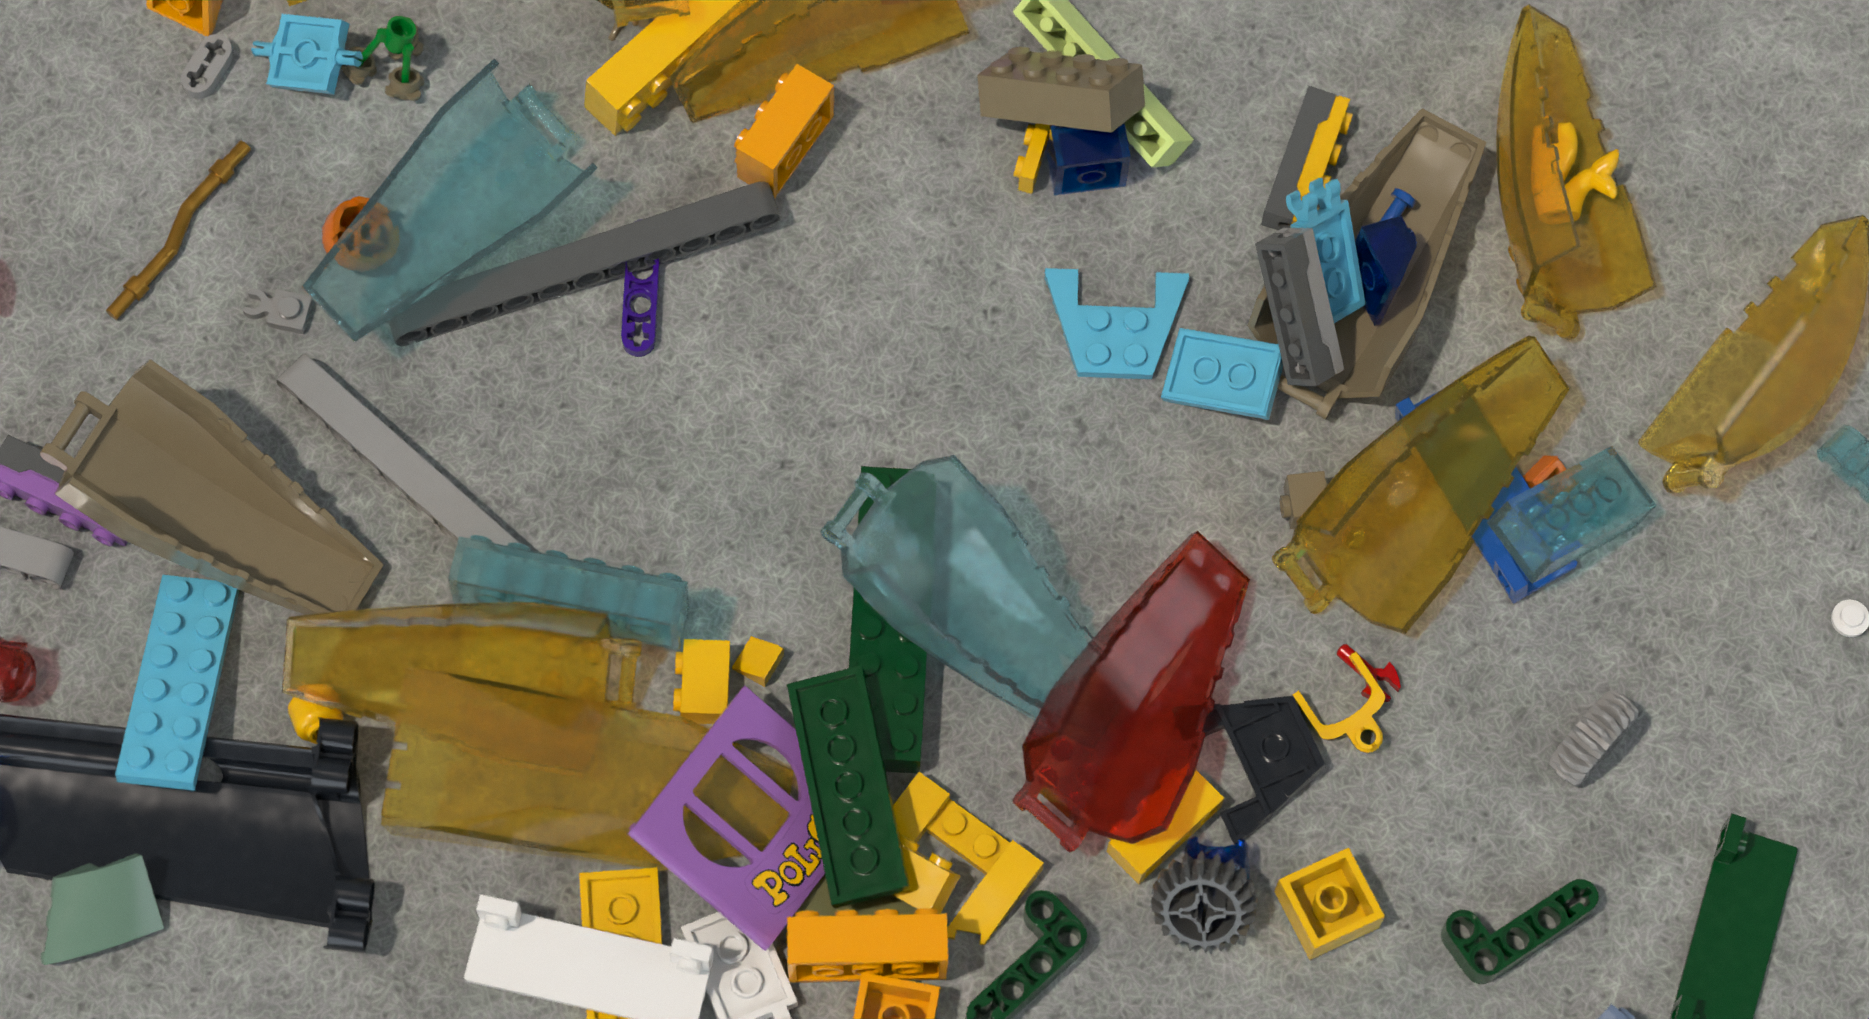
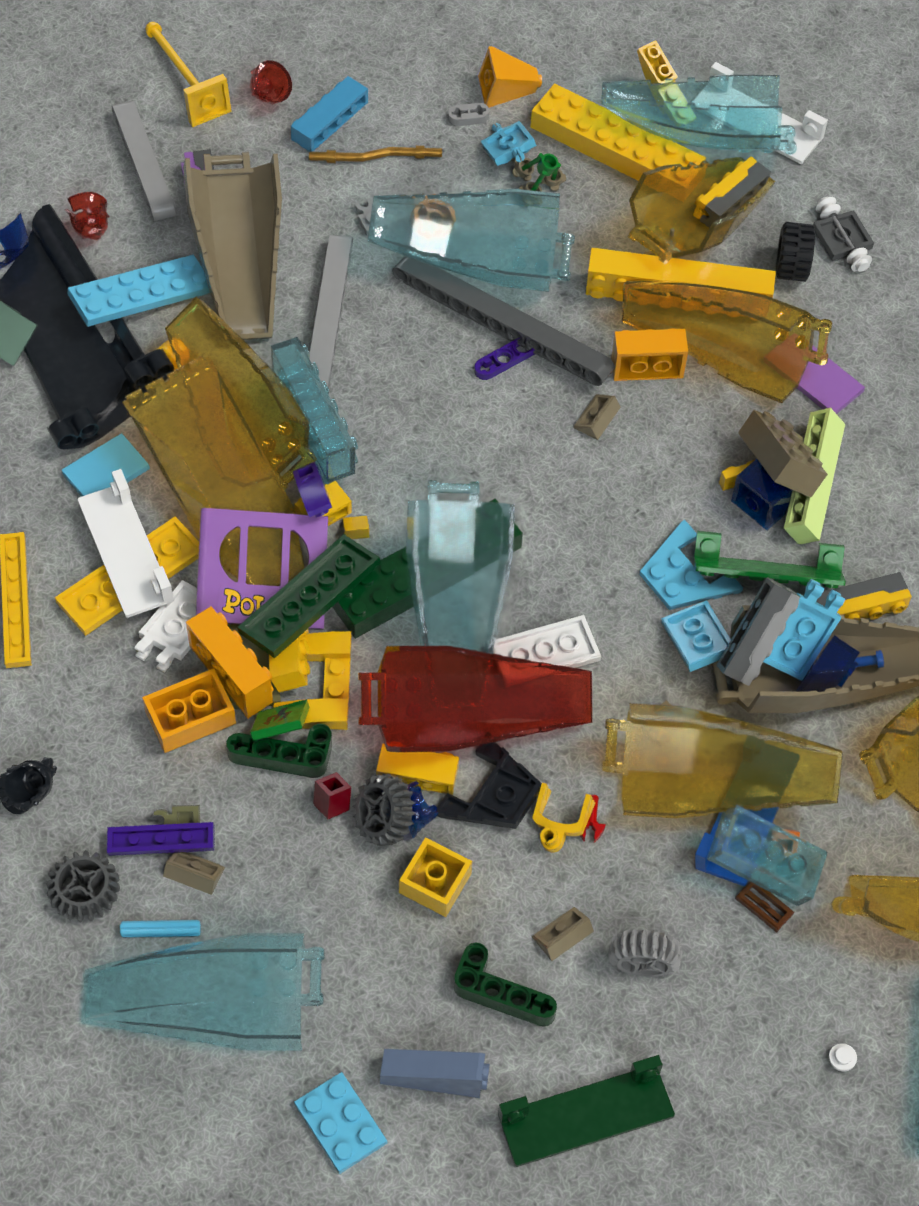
camera: 55 degrees right, 10 degrees down
none -> medium azure tile [62,433,150,497]
none -> green tile [250,699,310,741]
none -> dark azure brick [291,76,368,152]
none -> dark purple slope [293,462,332,518]
none -> dark red brick [313,772,351,820]
none -> white plate [489,615,601,688]
none -> dark tan slope [532,907,594,961]
none -> dark tan slope [573,394,621,440]
none -> green bracket [693,531,846,588]
none -> reddish brown tile [735,878,795,933]

